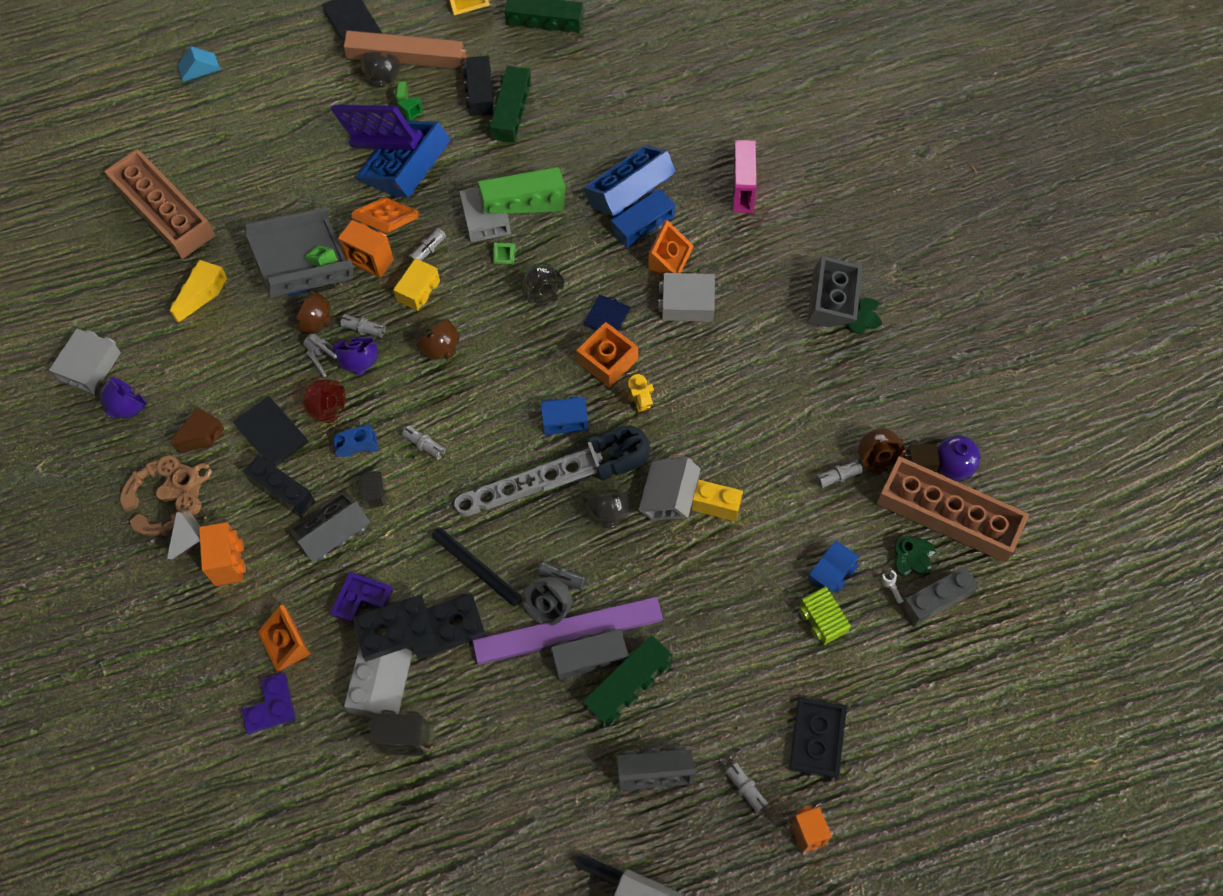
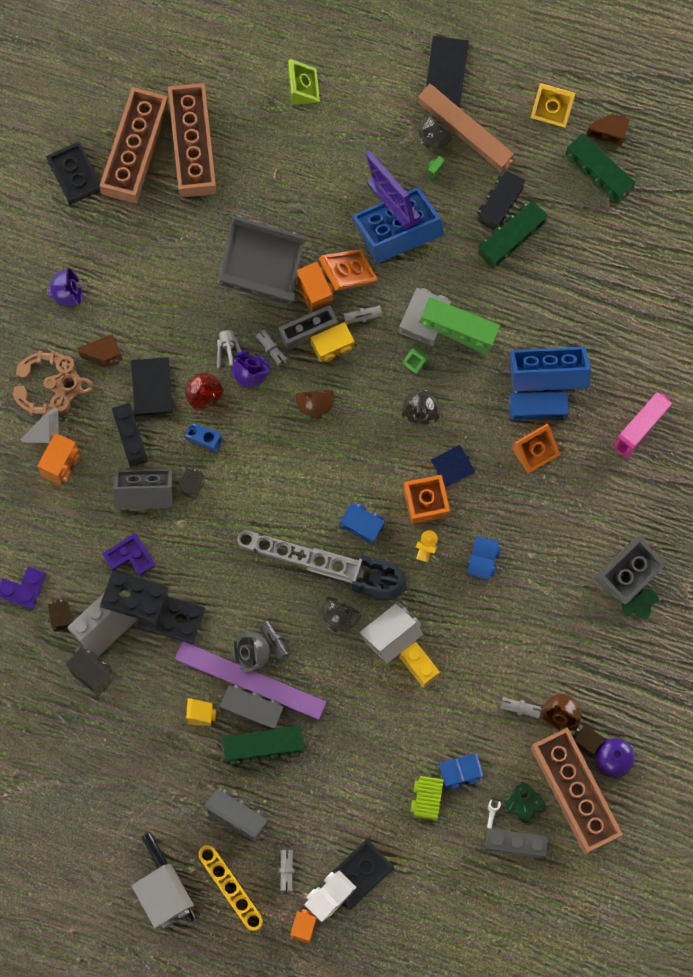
camera: 30 degrees right, 10 degrees up
light grey brick [49,329,121,395] -> none
yellow slope [170,260,227,322] -> none
dark azure slope [178,46,220,82] -> none
orange slope [258,605,311,672] -> none
reddish brown cylinder [293,290,333,334] -> none
bright green slope [304,245,338,267] -> none
green slope [396,97,423,121] -> none
light grey pin [402,425,446,460] -> none
black axle [432,527,522,606] -> none
light grey brick [659,273,715,322] -> none
none -> black tile [46,141,101,205]
none -> dark brown brick [48,599,72,631]
none -> nougat brick [100,87,169,204]
none -> yellow slope [186,698,216,726]
none -> yellow beam [199,846,263,932]
none -> dark grey brick [278,305,338,351]
none -> lime slope [288,59,320,105]
none -> white brick [304,871,357,922]
none -> blue brick [466,536,501,581]

